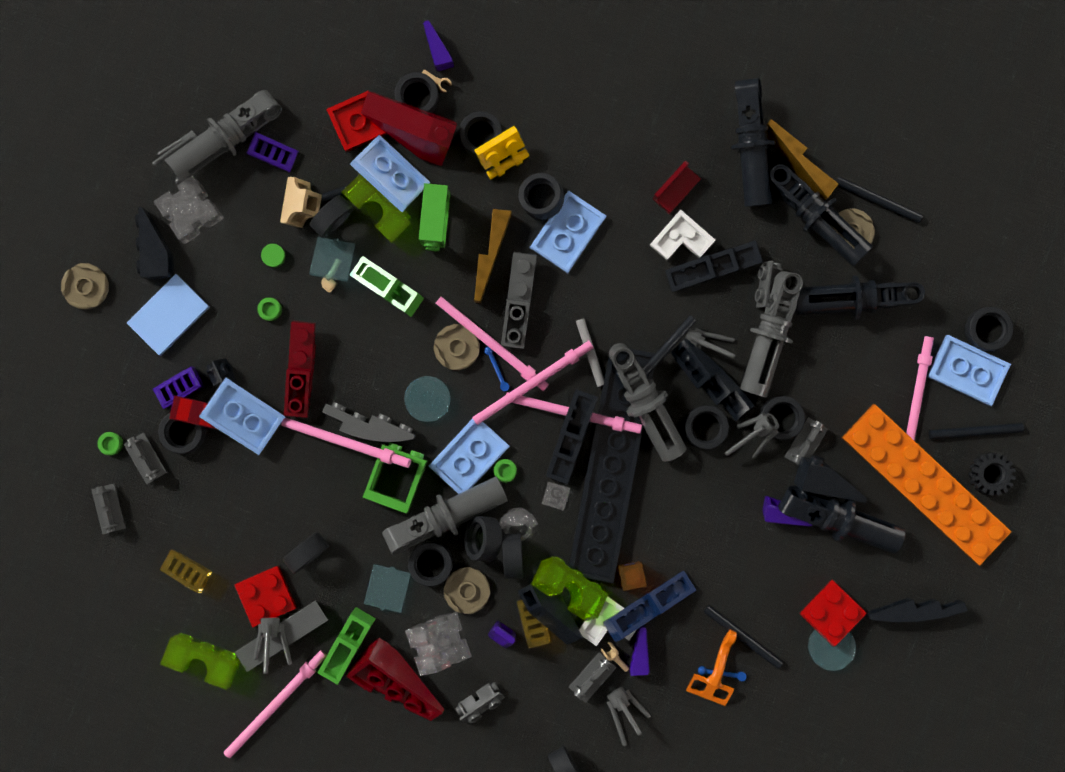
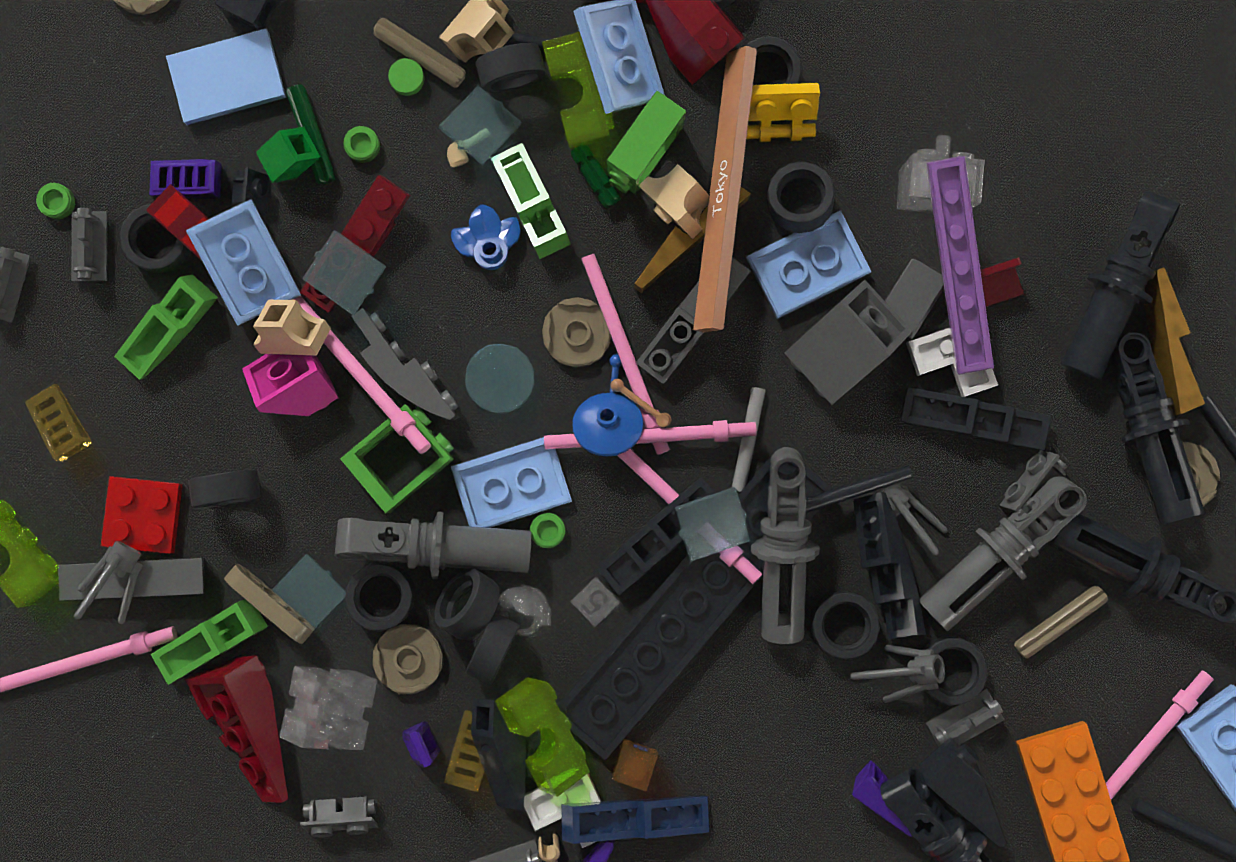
camera: 30 degrees right, 0 degrees up
none -> bright green slope [114,274,218,380]
none -> dark tan beam [224,564,315,644]
none -> dark pink slope [242,354,339,416]
none -> tan brick [253,300,331,356]
none -> green brick [256,127,320,183]
none -> dark green axle [286,84,335,185]
none -> clear light blue piece [303,230,386,315]
none -> dark tan axle [373,18,466,88]
none -> blue plate [451,204,521,270]
none -> dark green axle [571,144,620,208]
none -> blue dish [573,393,643,456]
none -> medium nougat hinge [610,379,671,427]
none -> tan brick [639,164,709,239]
none -> clear light blue piece [675,487,750,561]
none -> nougat tile [693,46,757,332]
none -> dark grey slope [784,280,912,405]
none -> dark grey slope [885,259,944,339]
none -> clear brick [896,135,985,212]
none -> medium lavender tile [926,156,994,374]
none -> dark tan axle [1014,586,1108,658]

